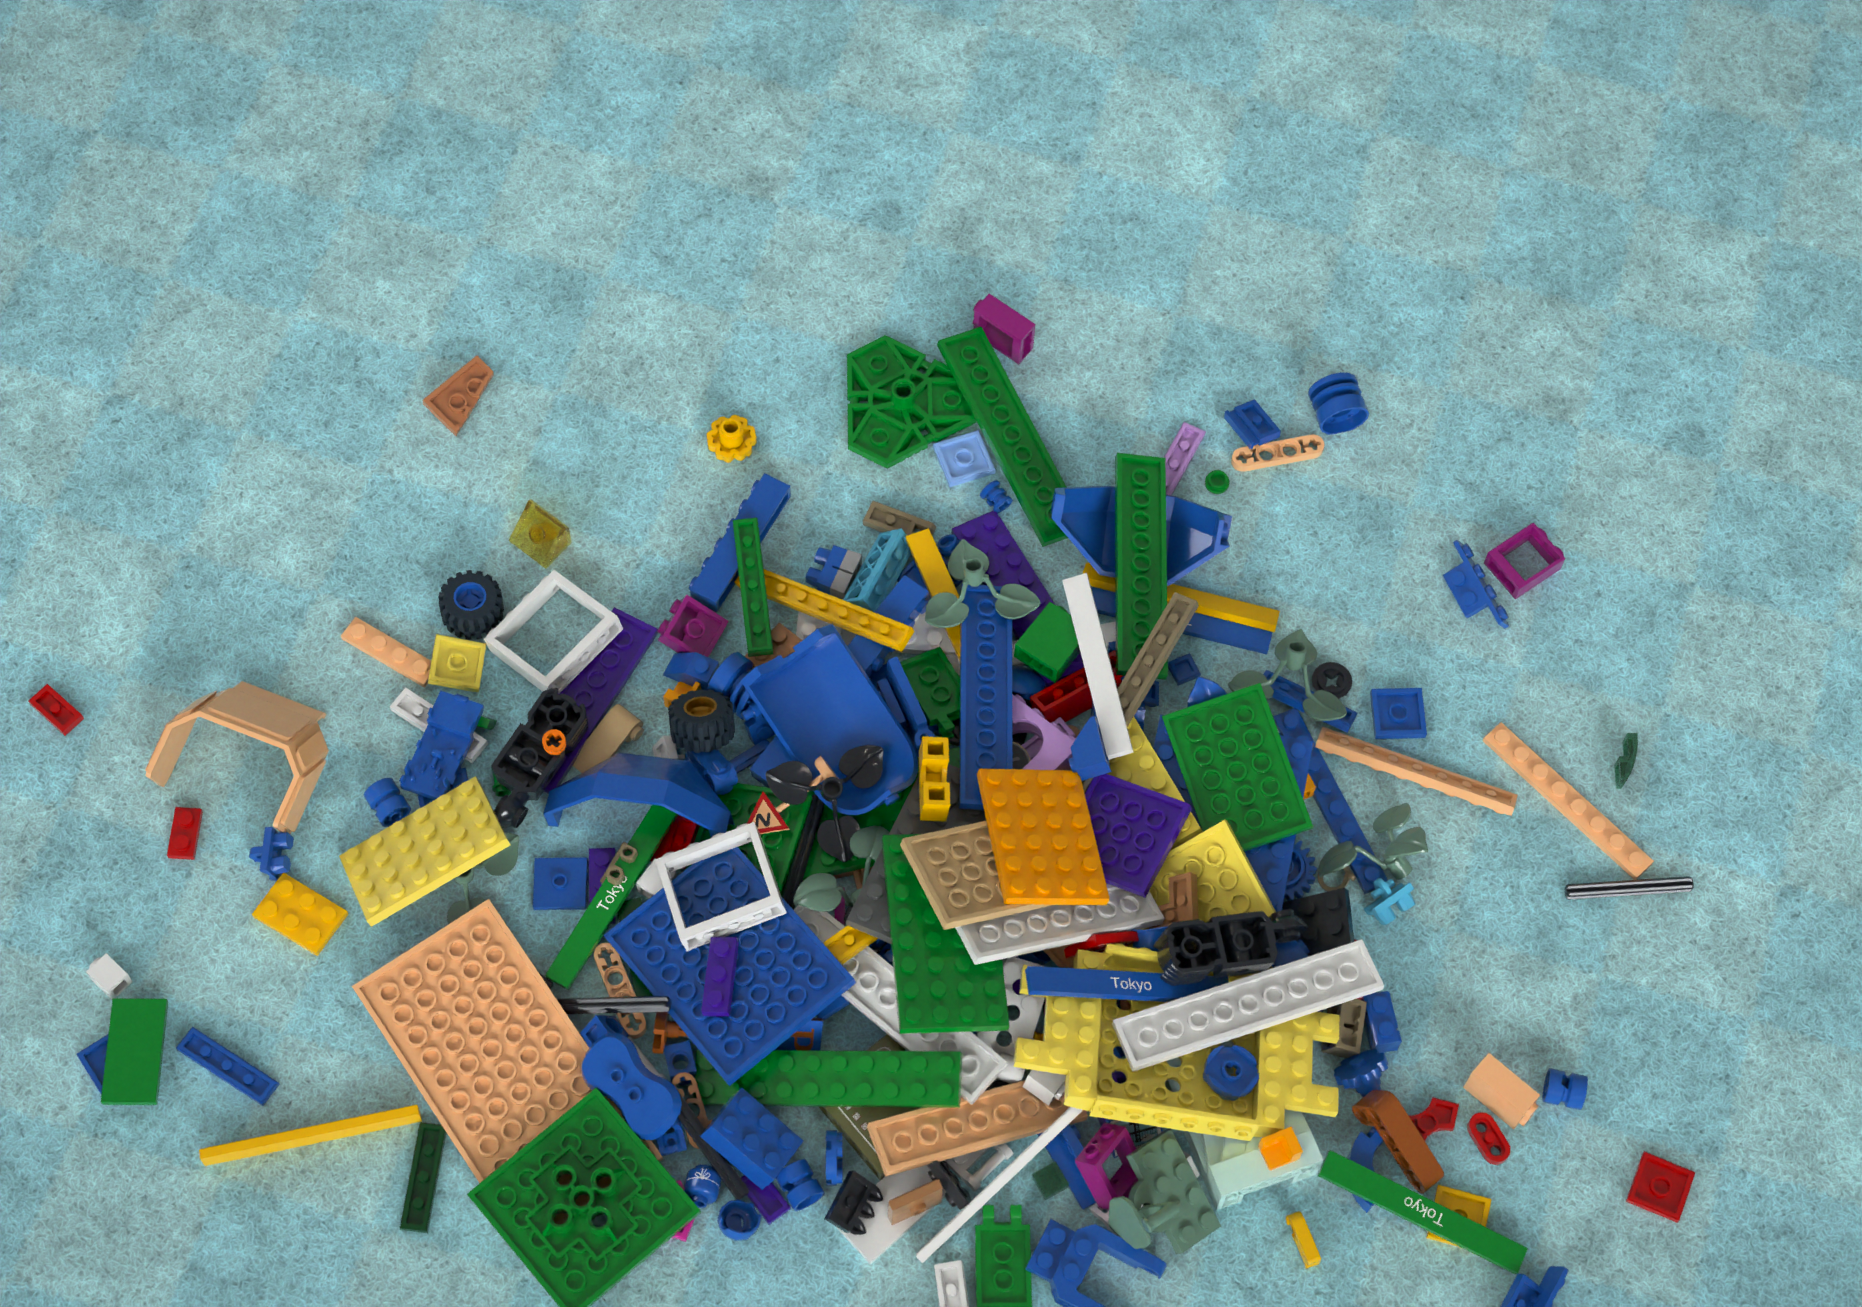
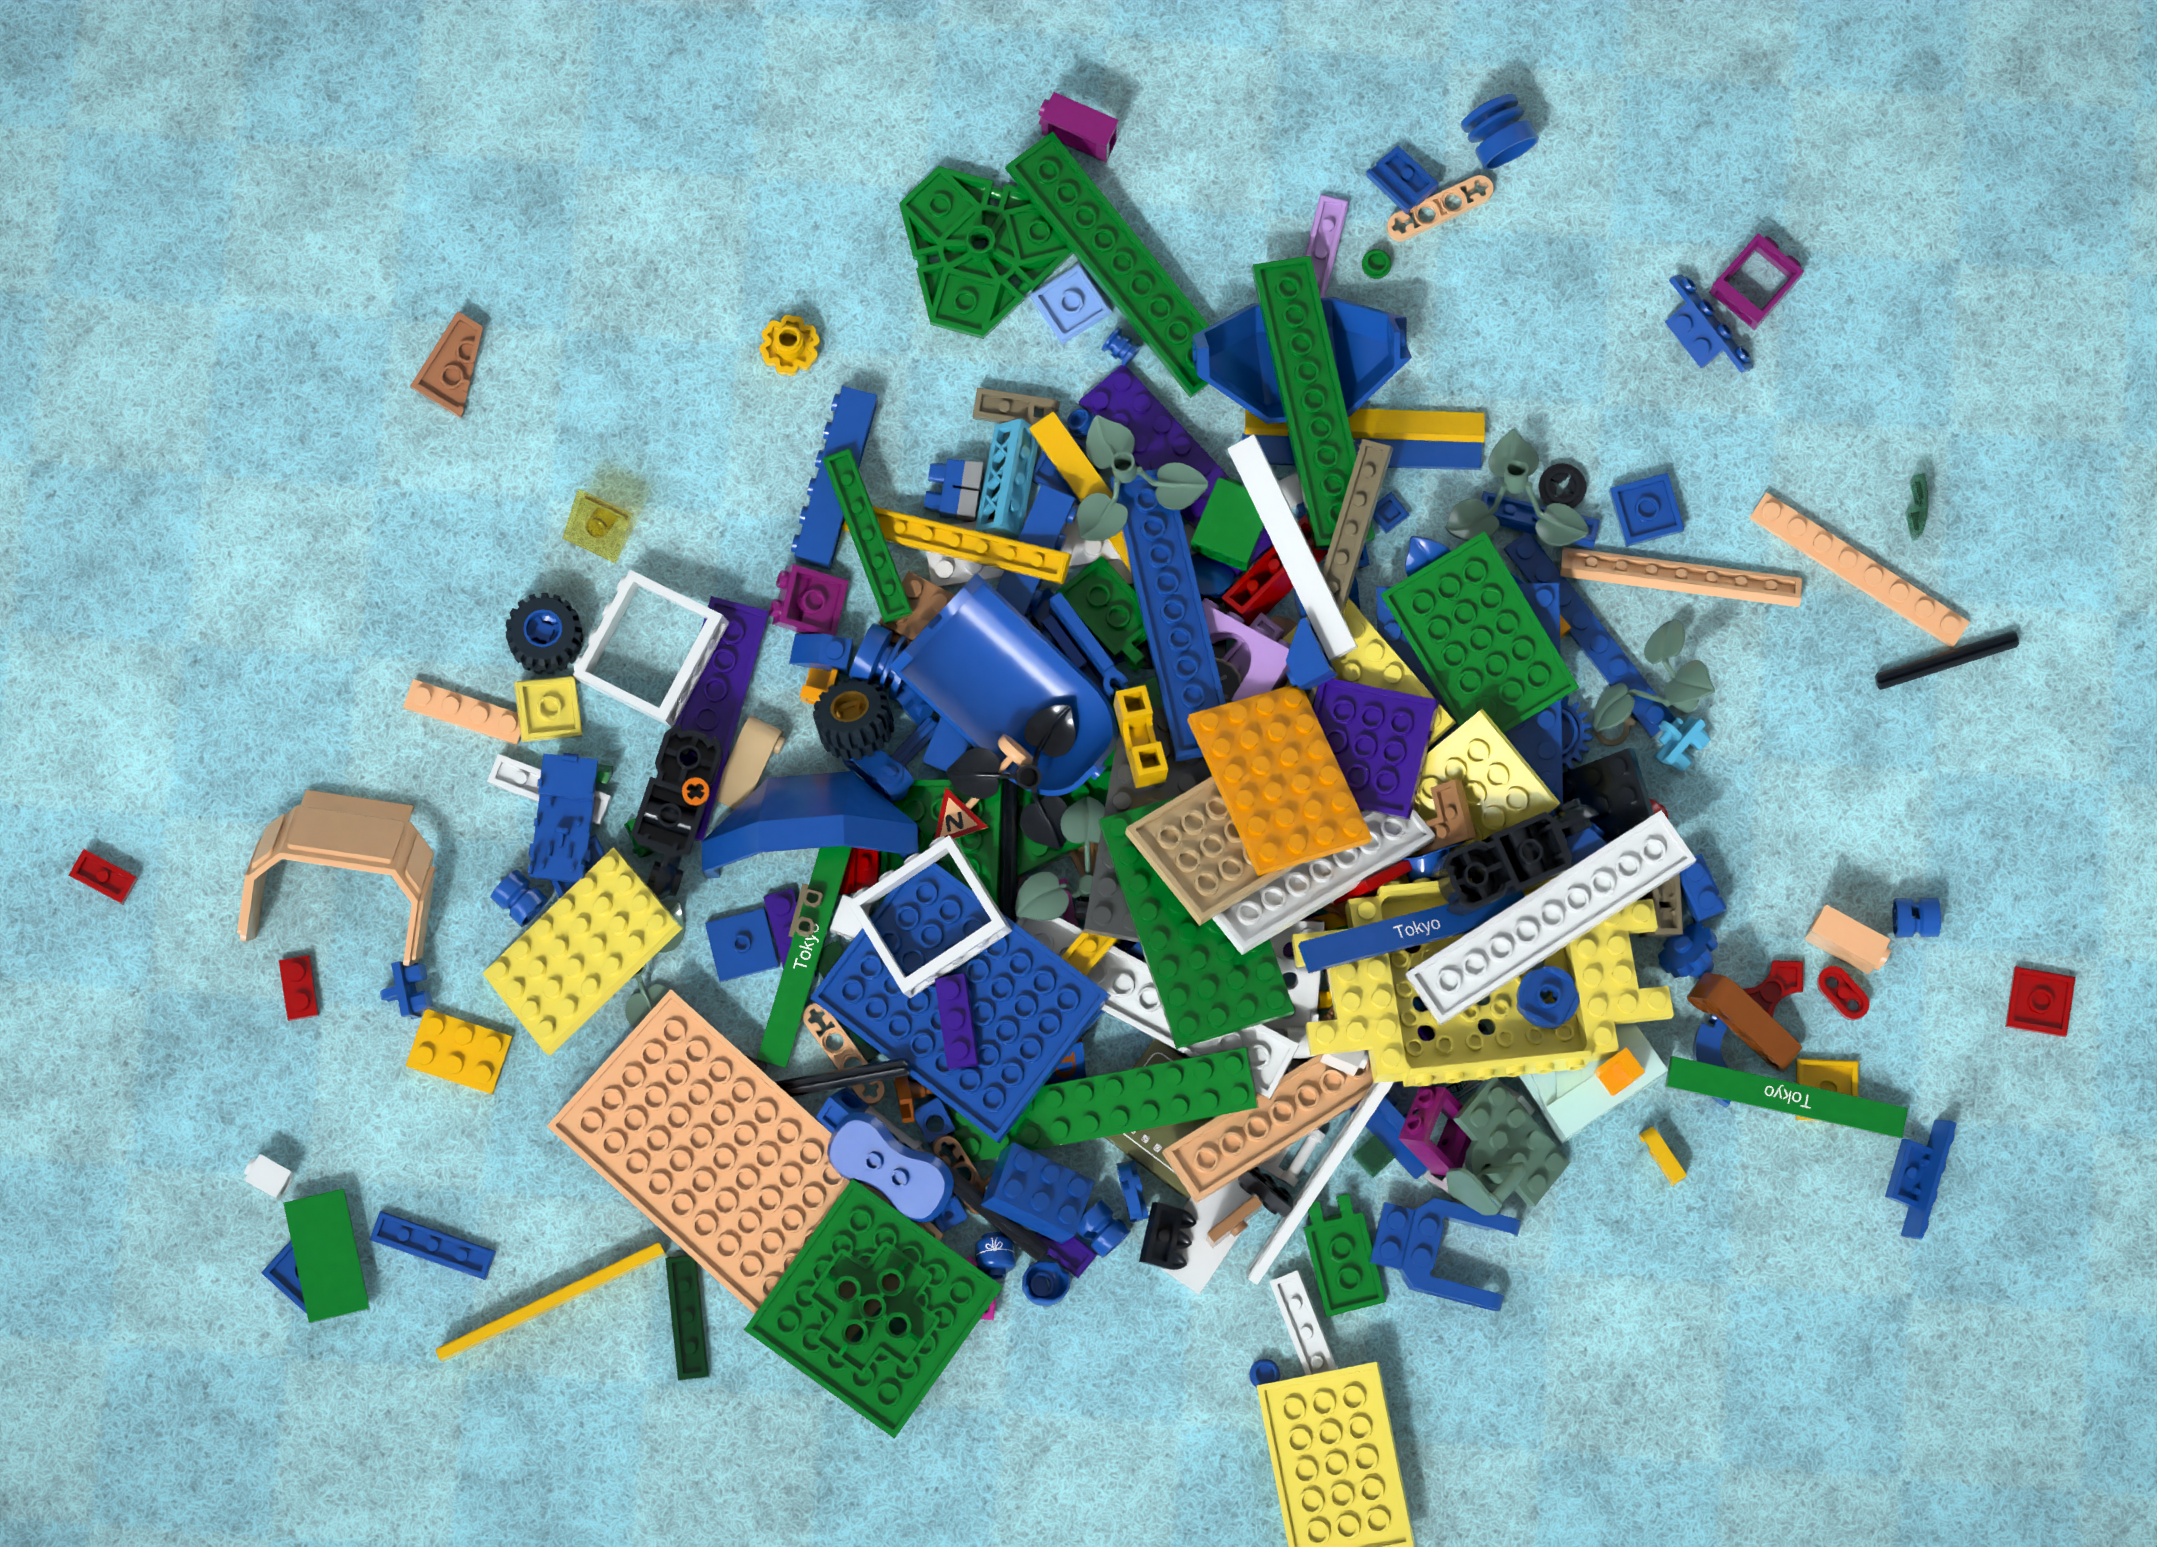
camera: 10 degrees left, 15 degrees up
white tile [652,735,685,760] -> none

